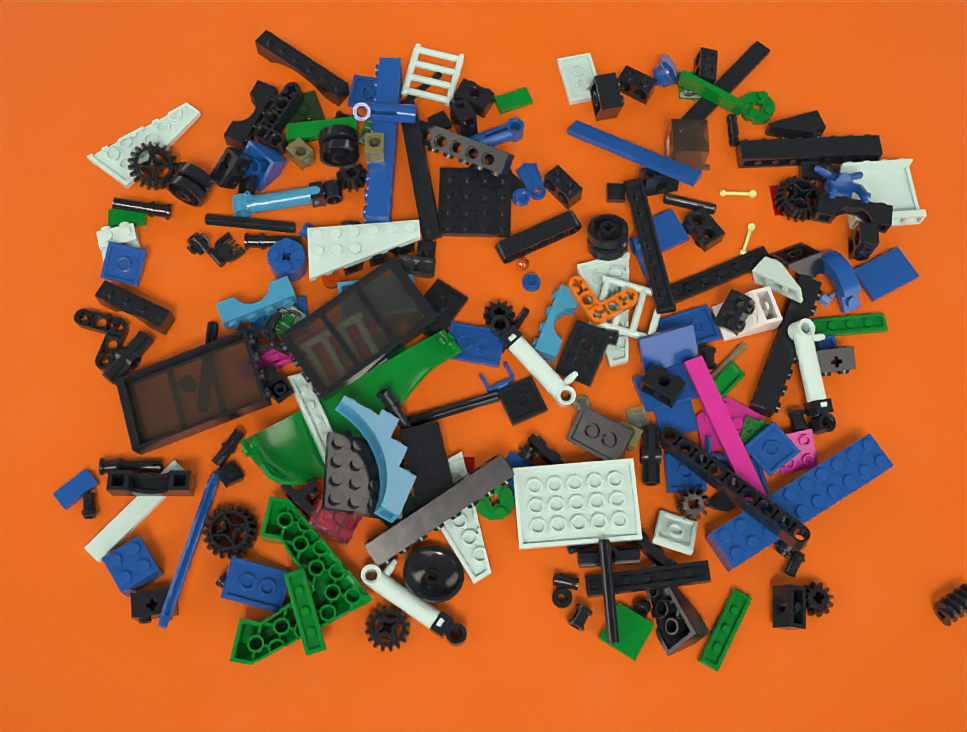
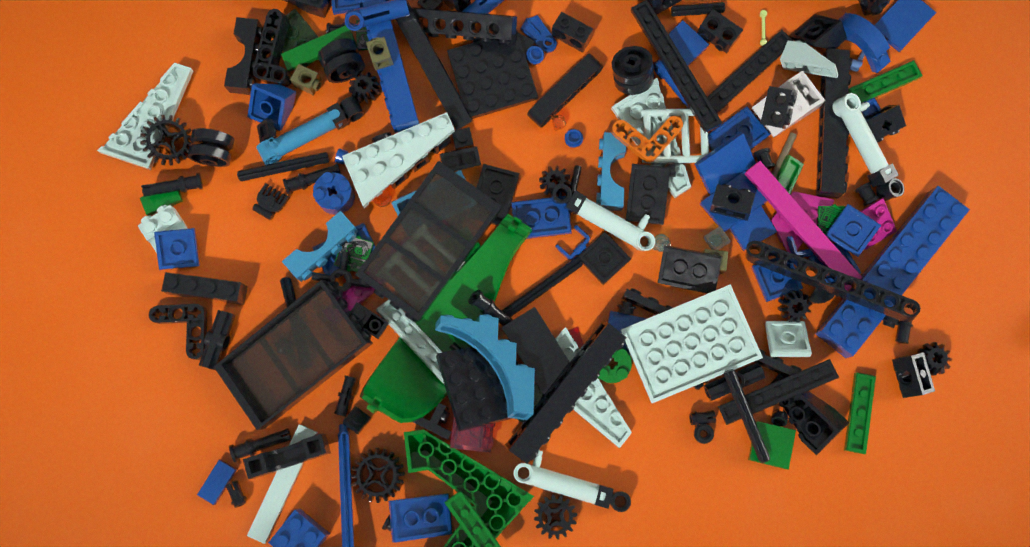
camera: 10 degrees left, 10 degrees up
black gear [186,232,210,255] -> none
black brick [210,147,253,189] -> none
black dish [403,545,464,603] -> none
black bush [567,604,593,631] -> none
black plate [606,183,625,203] -> none
black piece [640,425,662,486] -> none

